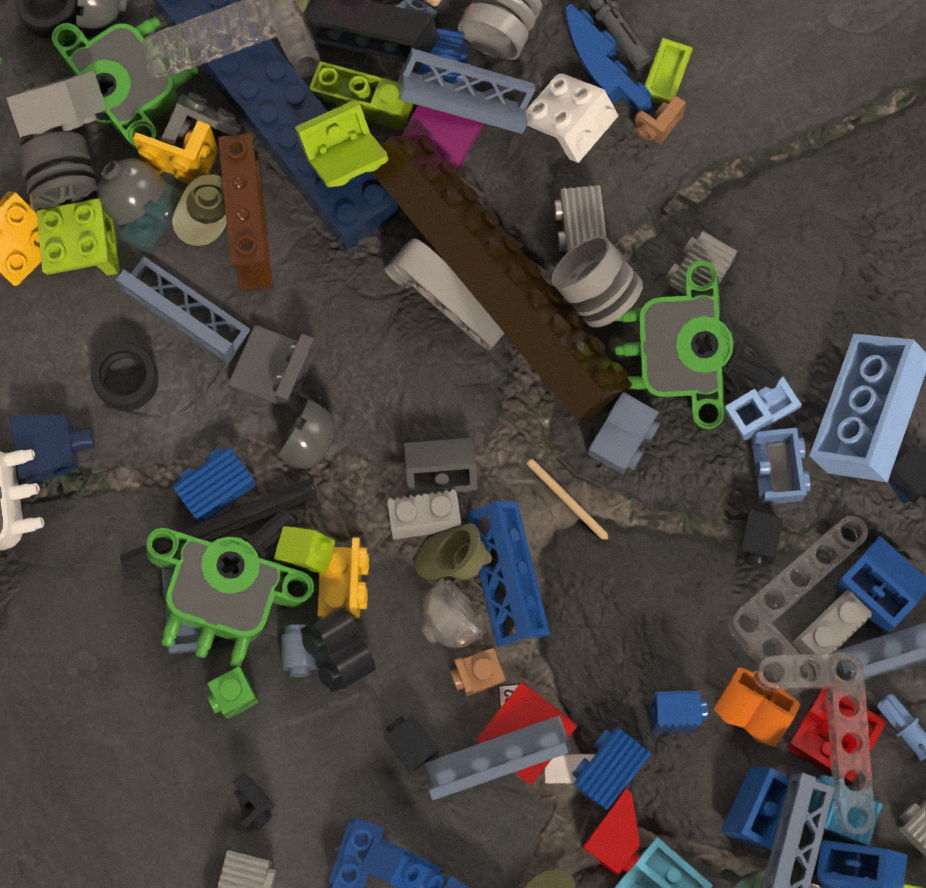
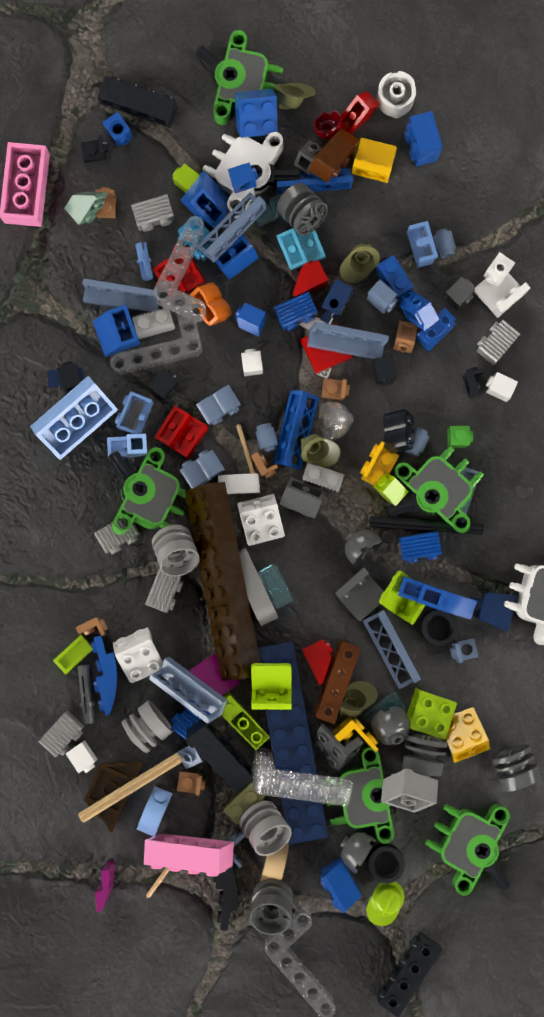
camera: 150 degrees left, 10 degrees up
none -> red slope [154,406,209,459]
none -> sand blue brick [196,385,241,426]
none -> white slope [218,473,260,495]
none -> white bracket [237,494,285,546]
none -> white brick [241,349,263,376]
none -> medium nougat bracket [251,452,278,478]
none -> sand blue brick [255,423,278,453]
none -> clear light blue slope [258,564,293,609]
none -> red slope [302,639,333,685]
none -> dark blue torso [320,279,354,324]
none -> sand blue brick [366,279,398,314]
none -> lime bracket [379,570,425,625]
none -> medium nougat bracket [393,321,418,353]
none -> blue slope [397,576,477,619]
none -> sand blue bracket [450,638,478,663]
none -> white brick [485,372,518,402]

